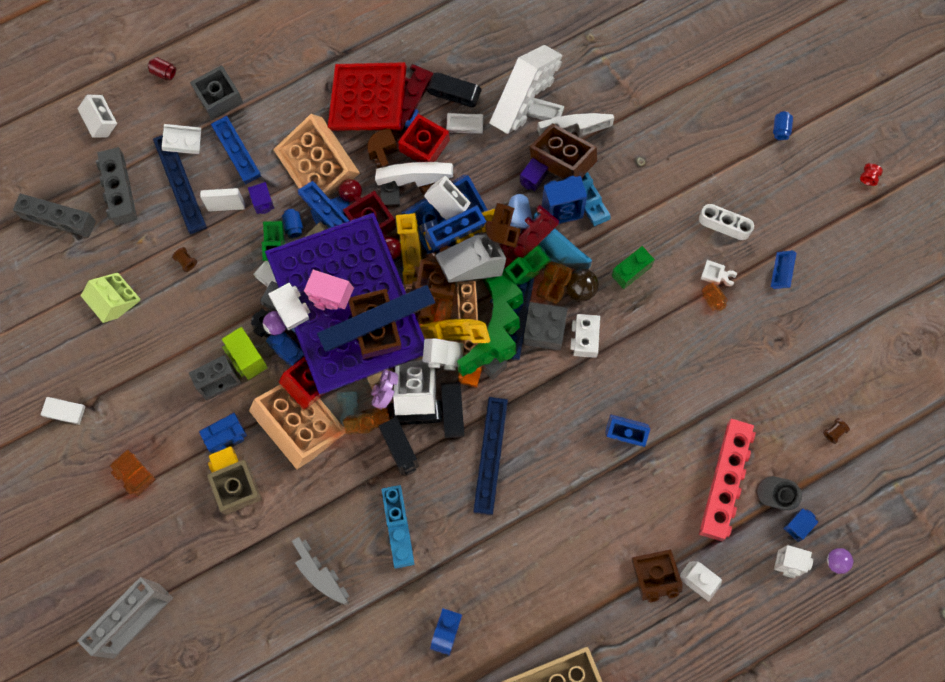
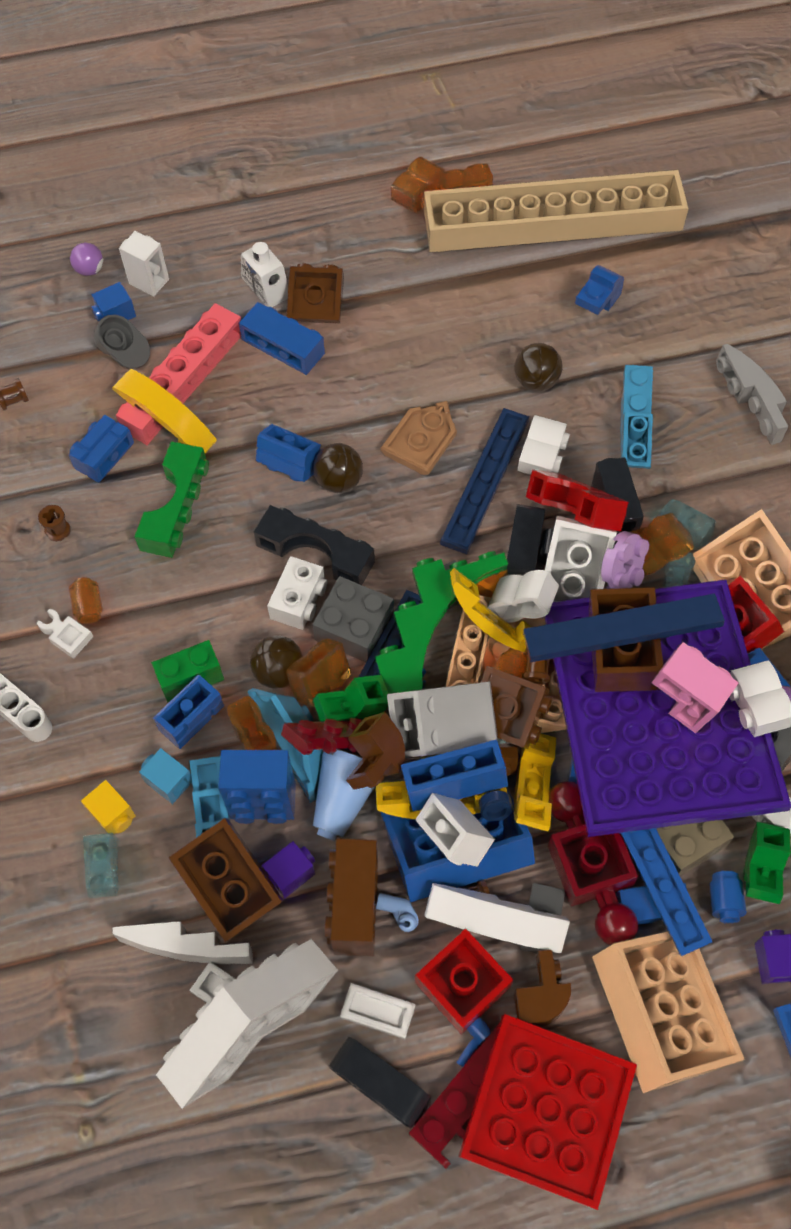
camera: 165 degrees left, 10 degrees down
none -> reddish brown bush [38,505,71,542]
none -> blue brick [69,415,134,483]
none -> yellow brick [81,780,136,837]
none -> clear light blue leg [83,833,119,898]
none -> yellow slope [112,369,217,454]
none -> green arch [134,441,209,558]
none -> dark azure brick [139,748,192,805]
none -> blue brick [153,675,224,749]
none -> clear orange brick [227,696,278,750]
none -> blue brick [239,302,325,375]
none -> black arch [254,505,375,585]
none -> dark brown piece [313,443,363,493]
none -> reddish brown brick [325,839,378,956]
none -> light blue arm [376,893,418,932]
none -> medium nougat tile [381,401,457,475]
none -> dark brown piece [514,343,563,392]
none -> white brick [517,415,570,475]
none -> red arch [525,469,628,531]
none -> clear light blue leg [655,499,716,552]

